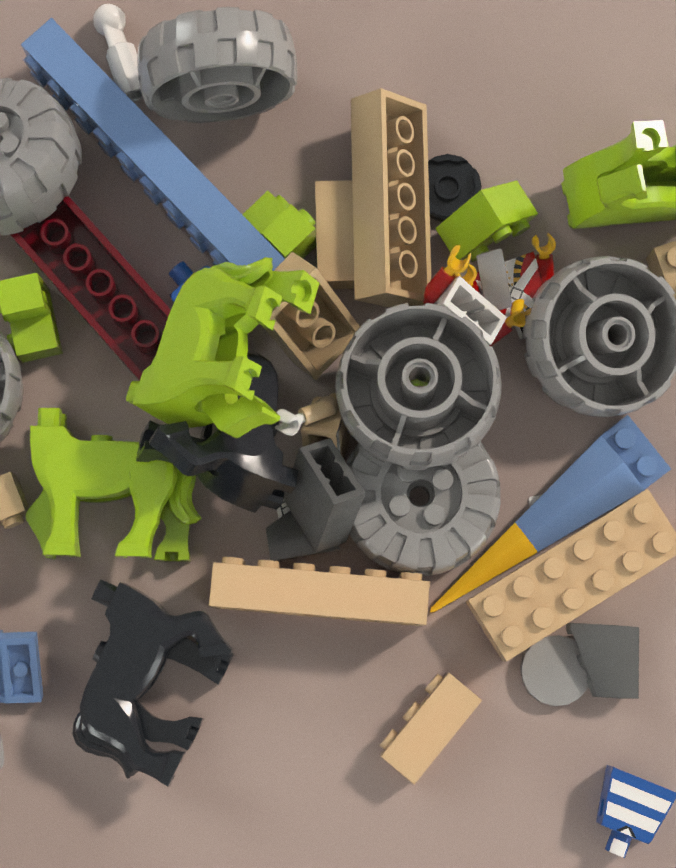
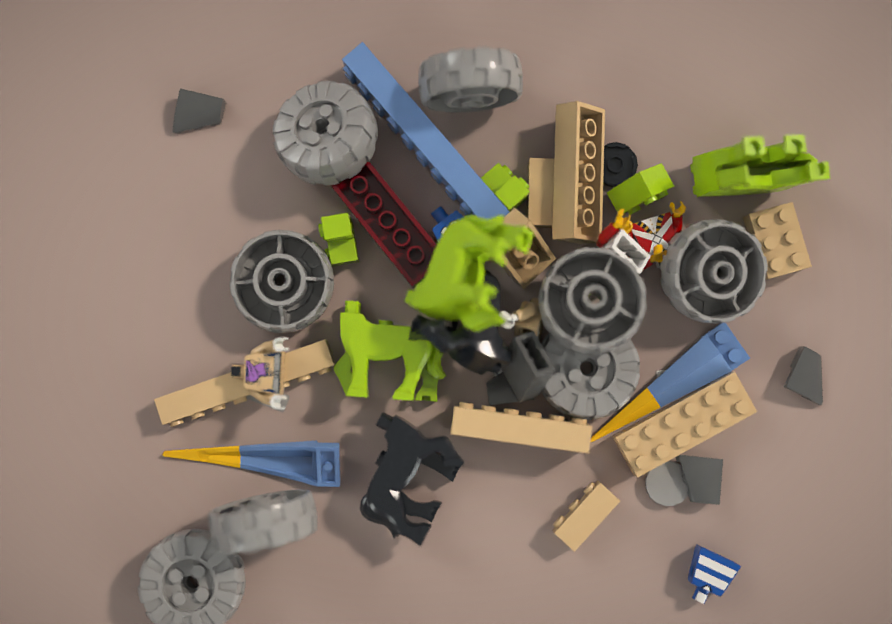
camera: 10 degrees right, 5 degrees up
white piece [93,4,143,101] -> none
light grey sticker [477,248,512,310] -> none

